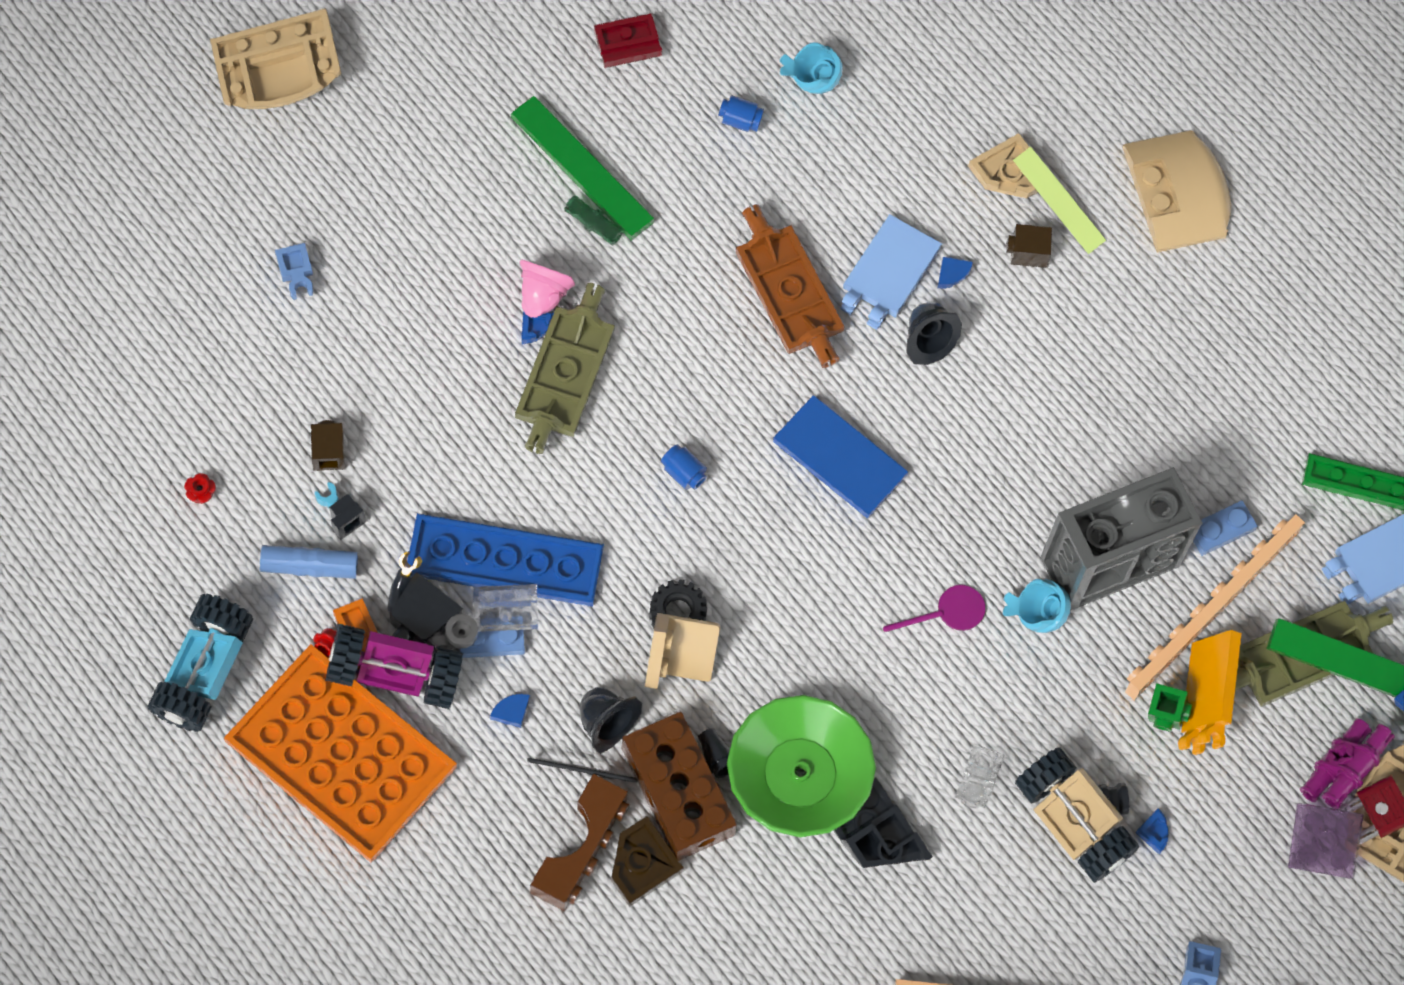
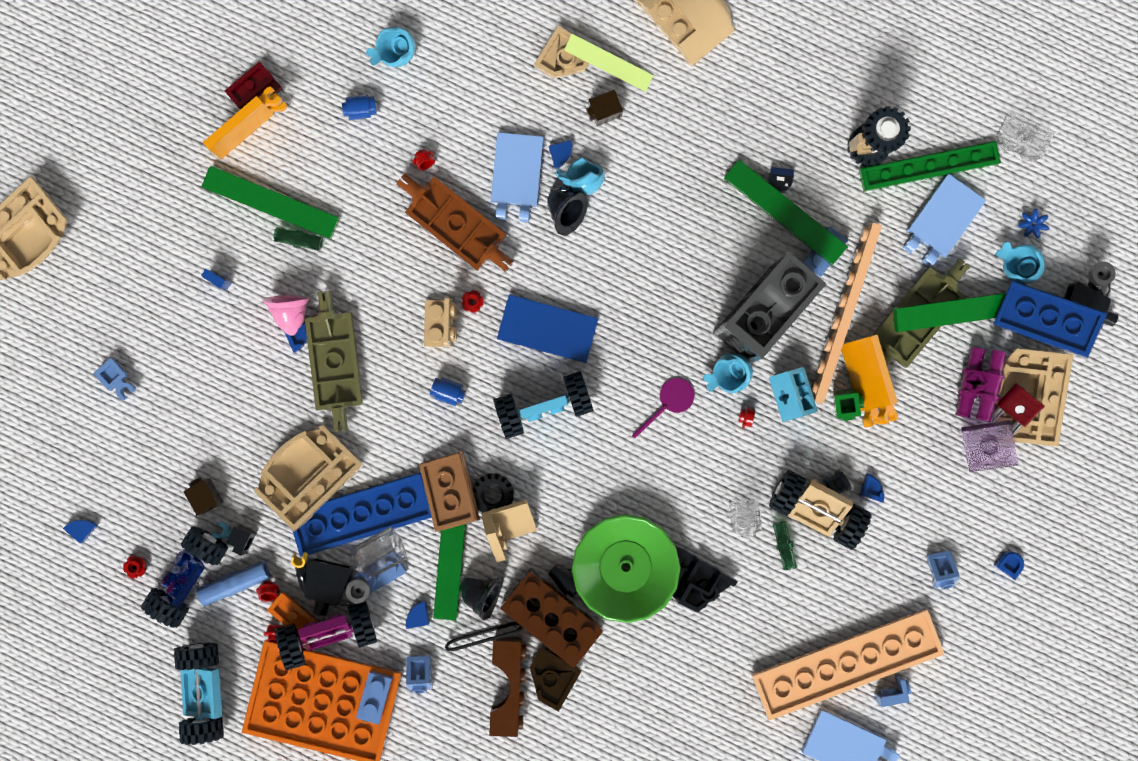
camera: 20 degrees left, 20 degrees up
none -> blue tile [63,520,98,544]
none -> plate [141,527,229,628]
none -> blue tile [201,268,232,290]
none -> light orange tile [202,87,288,159]
none -> tan slope [254,425,363,532]
none -> red plate [256,581,280,602]
none -> medium blue plate [356,670,393,725]
none -> medium blue bracket [406,656,433,694]
none -> red plate [412,149,435,170]
none -> medium nougat tile [419,452,480,532]
none -> tan bracket [424,297,458,347]
none -> green tile [433,524,466,621]
none -> red plate [461,290,484,313]
none -> black plate [493,371,594,439]
none -> medium azure hat [555,157,605,195]
none -> green tile [724,160,848,266]
none -> red plate [738,406,755,428]
none -> tile [769,167,794,193]
none -> medium azure brick [769,367,818,422]
none -> clear green pin [772,521,798,570]
none -> black plate [847,106,911,167]

